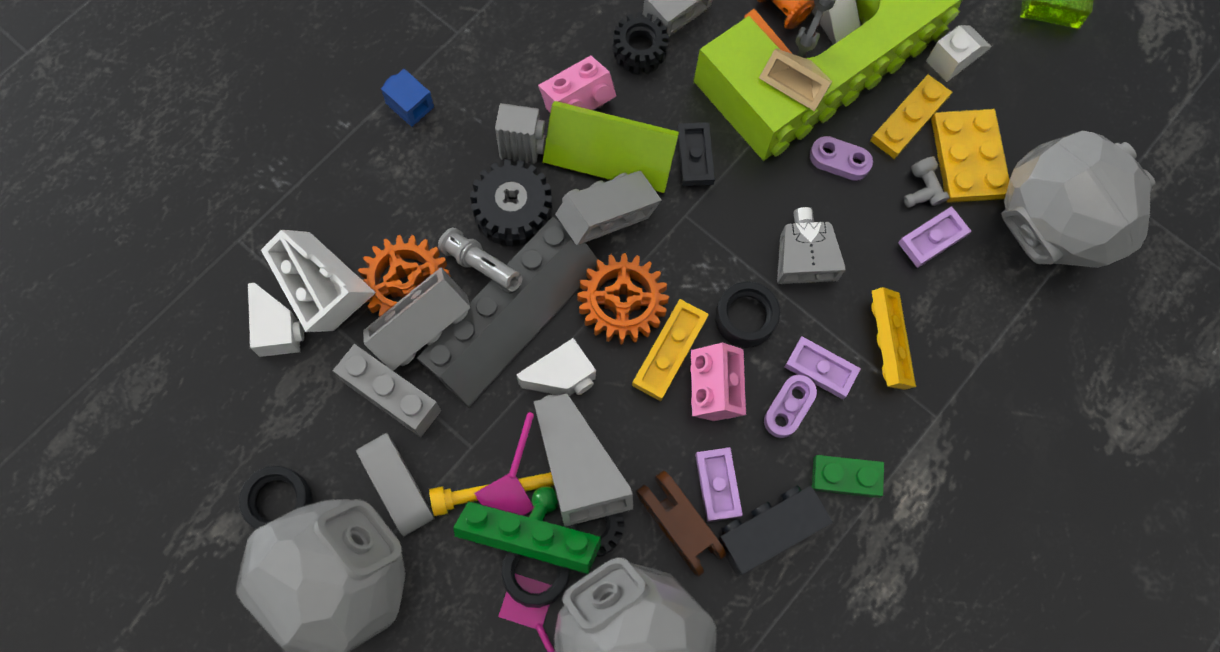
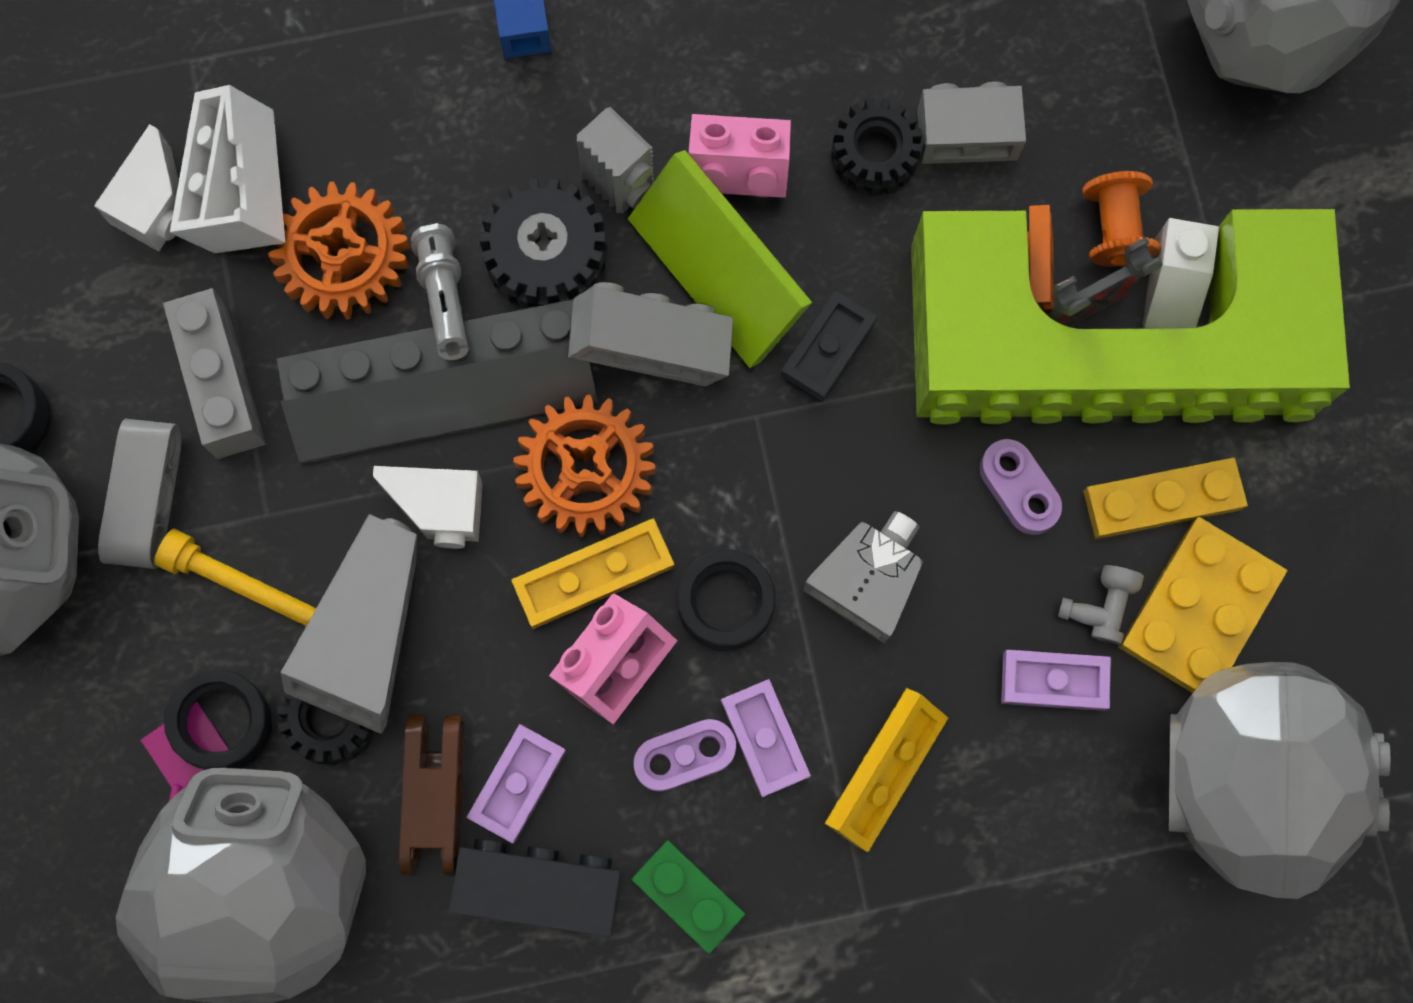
camera: 40 degrees right, 5 degrees up
light grey brick [363,267,471,371] -> none
green plate [453,486,601,574] -> none
dark pink piece [474,412,534,516] -> none
tan slope [759,49,832,111] -> none
white slope [926,25,991,82] -> none

